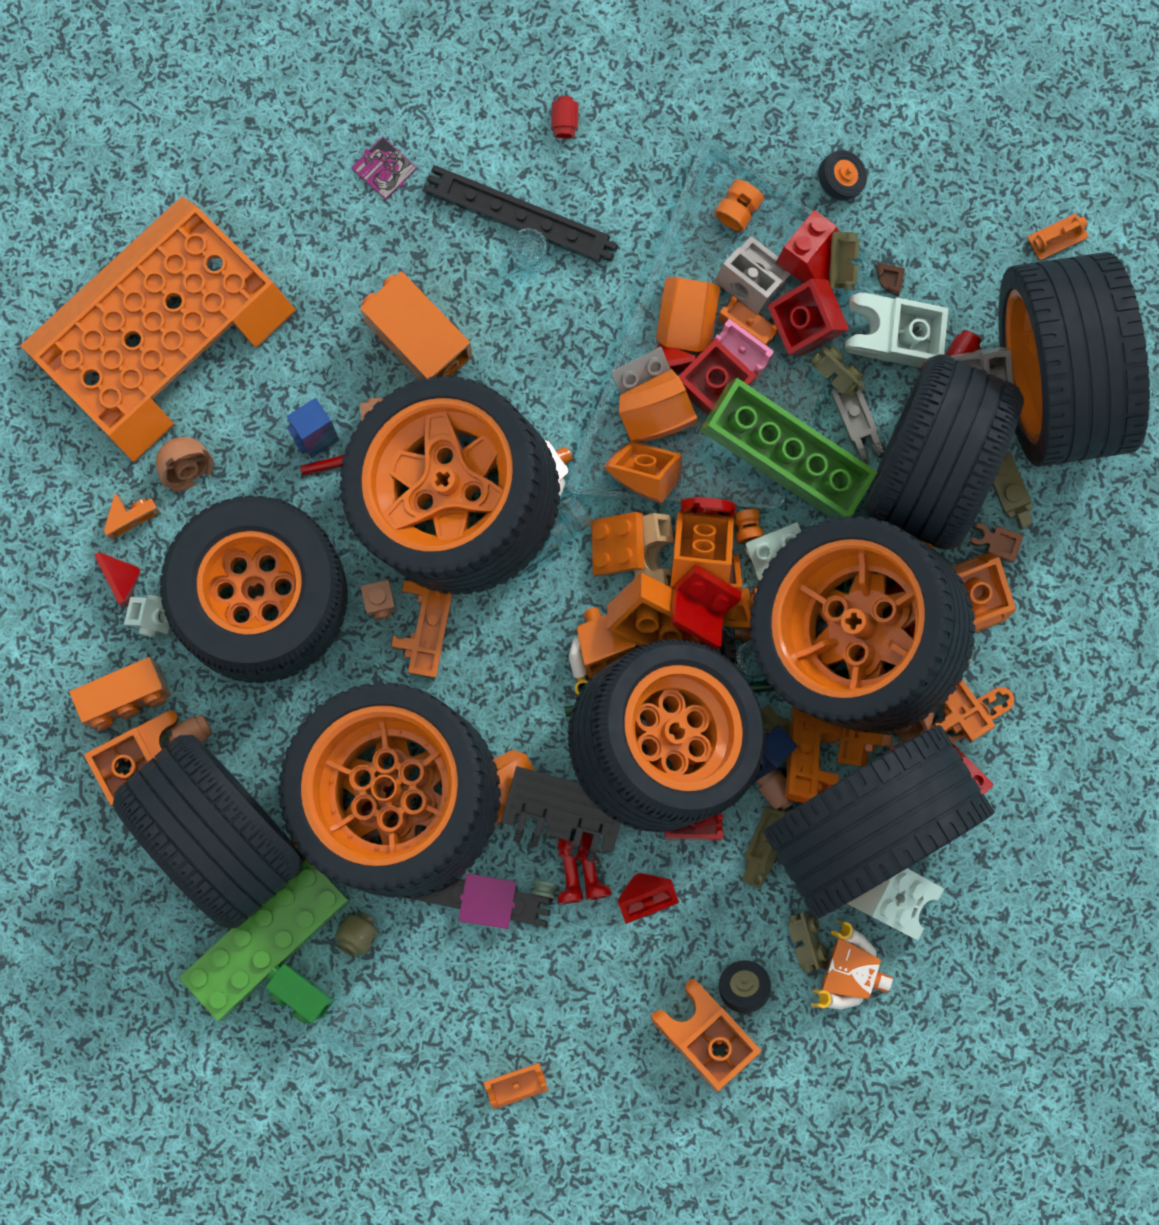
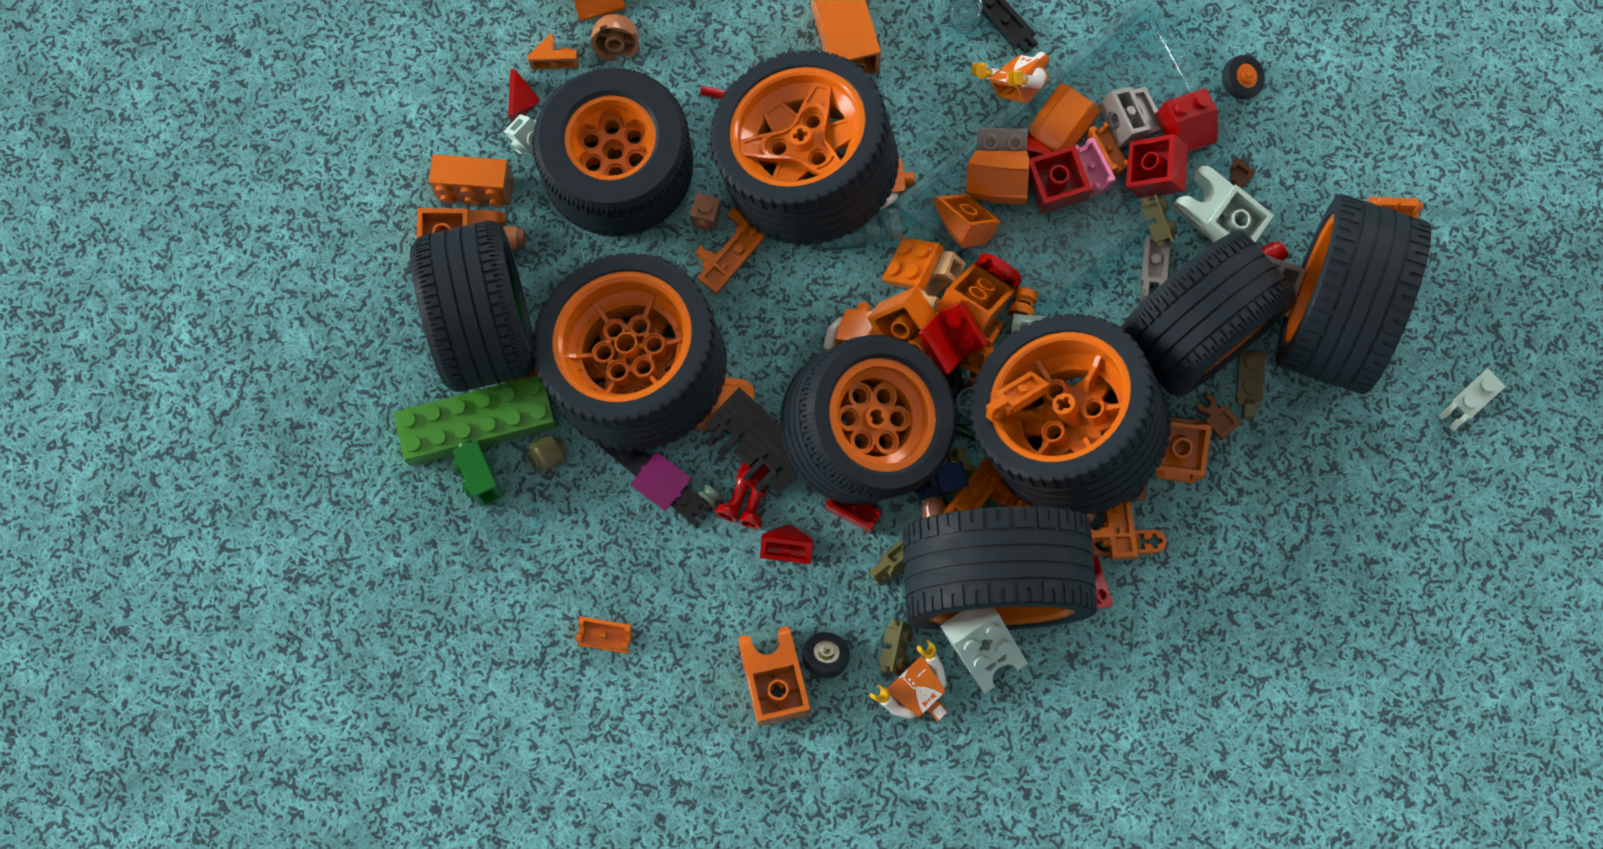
camera: 30 degrees right, 5 degrees down
blue brick [287,398,339,458] -> none
bright green brick [699,378,878,519] -> none
orange wheel [714,179,764,232] -> none
olive hinge [829,232,860,290] -> none
none -> torso [972,52,1049,103]
none -> orange hinge [985,371,1051,422]

